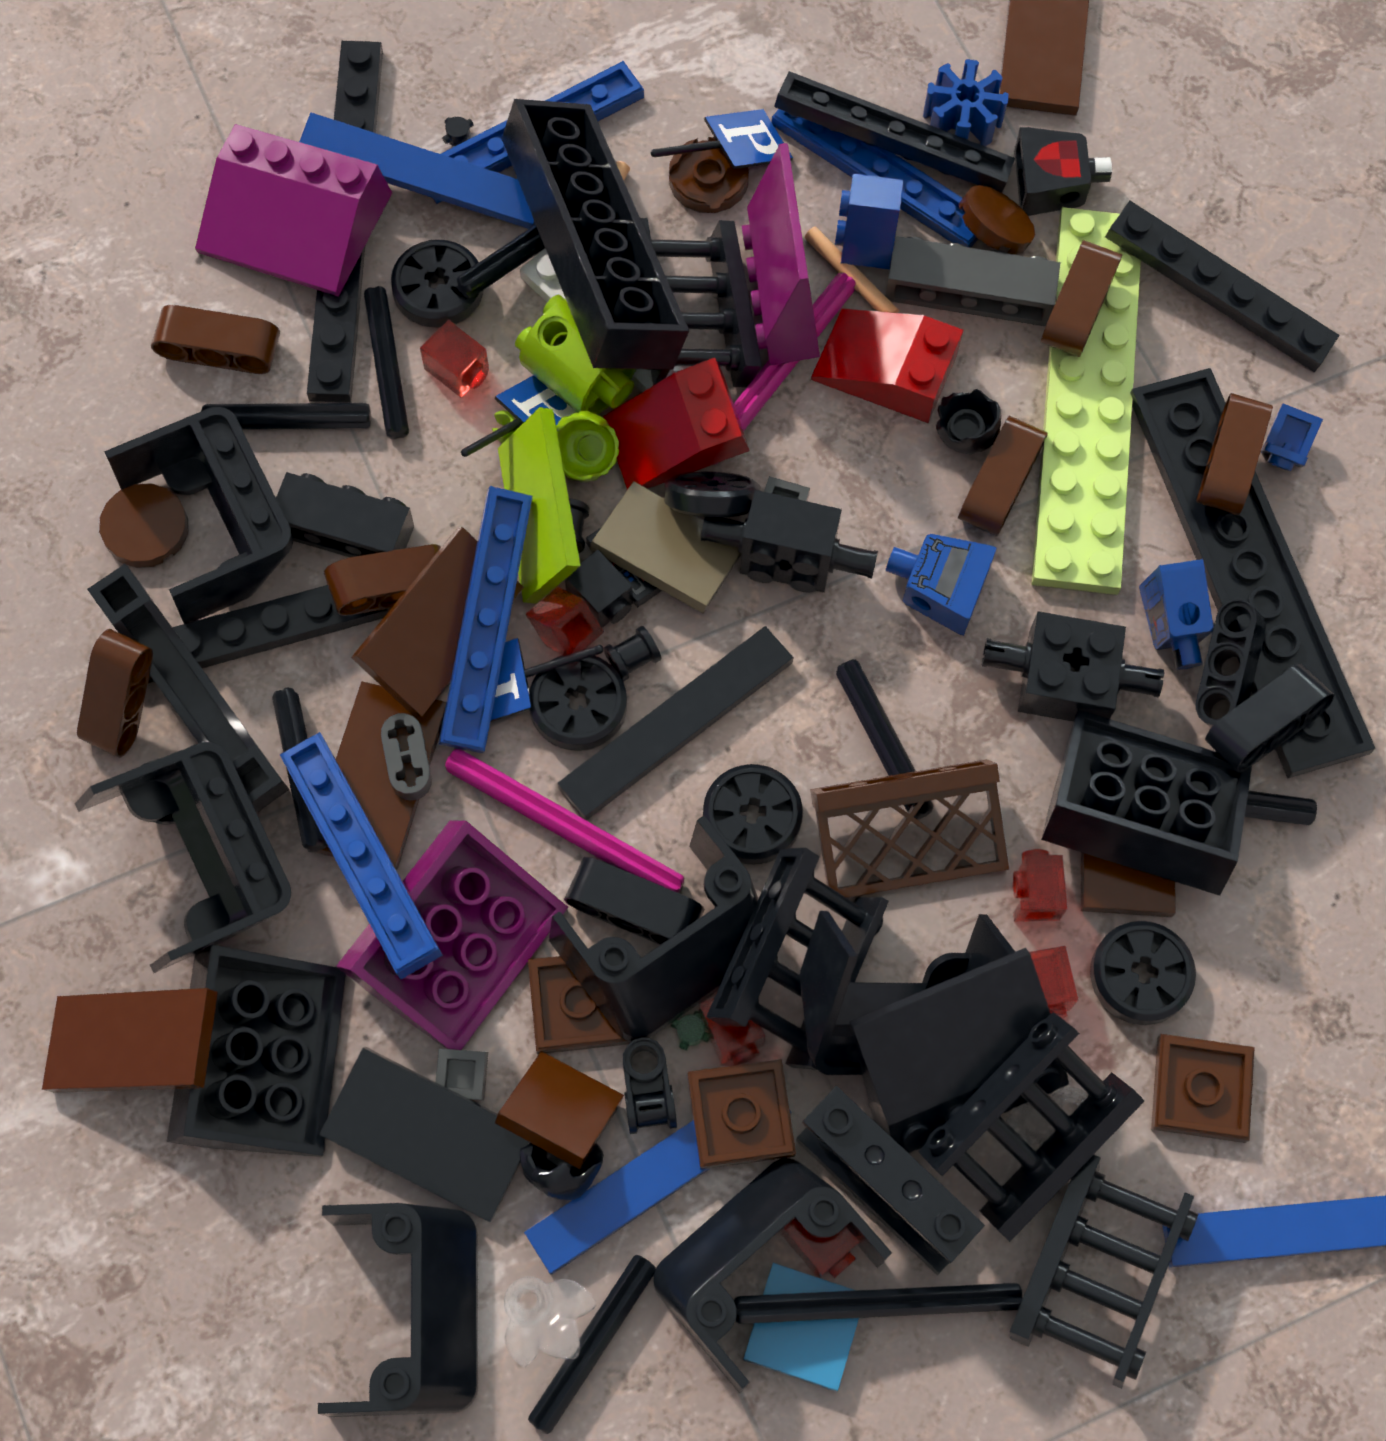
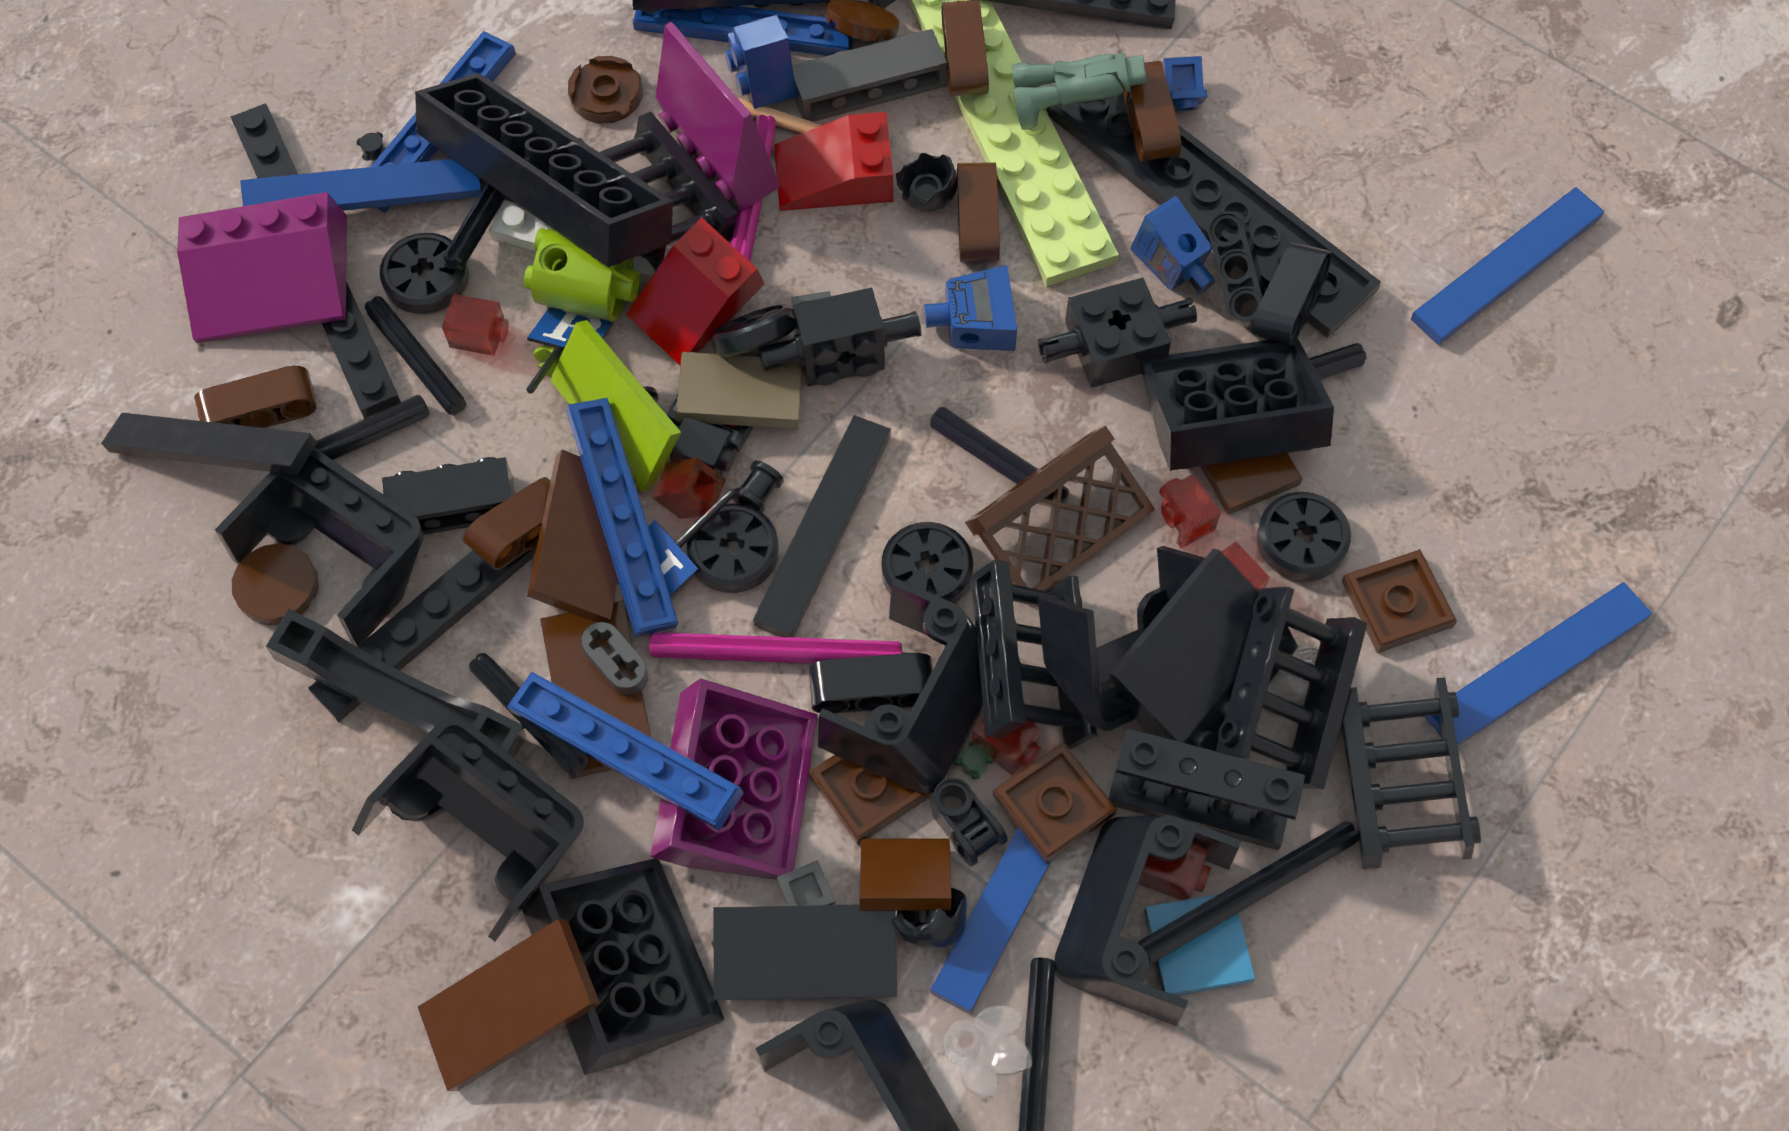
camera: 25 degrees left, 5 degrees down
reddish brown beam [77,629,153,758] -> none
lime hair [556,411,620,483] -> none
piece [651,109,793,169] -> none
none -> black tile [101,412,318,475]
none -> sand green piece [1012,53,1147,130]

